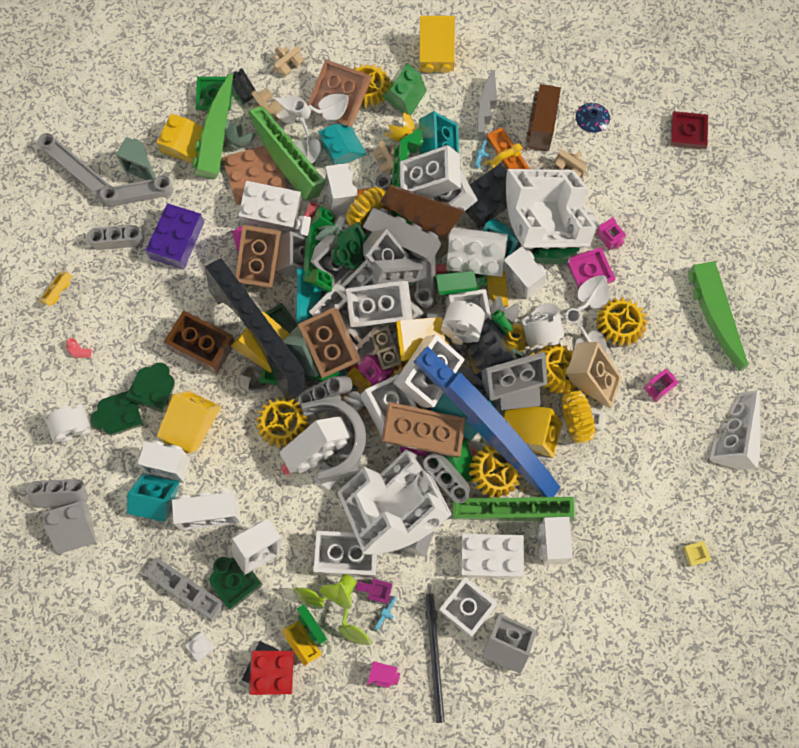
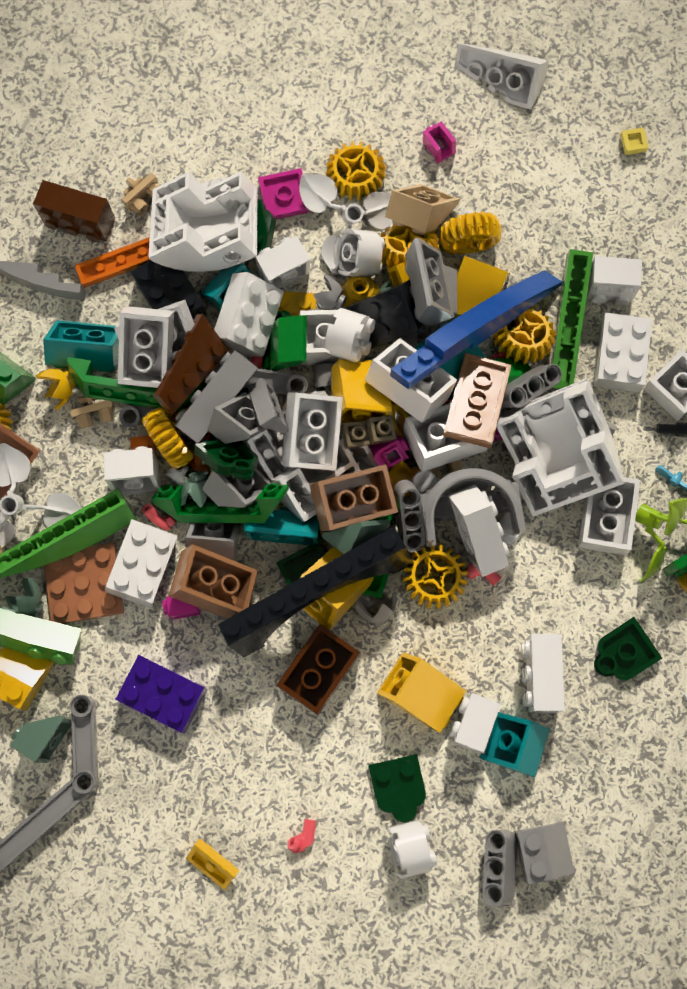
camera: 80 degrees left, 5 degrees up
light grey beam [87,225,144,250] -> none
dark green plate [126,362,175,413] -> none
light grey slope [145,557,225,621] -> none
white brick [232,519,281,575] -> none
white plate [294,216,311,236] -> none
teal slope [318,124,367,165] -> none
magenta plate [355,578,393,604] -> none
medium azure piece [475,139,489,169] -> none
yellow arm [484,143,523,171] -> none
green pin [491,310,513,335] -> none
dark blue dish [575,102,610,133] -> none
dark pink window [596,216,626,250] -> none
dark red plate [670,111,709,149] -> none
bright green slope [688,261,748,371] -> none

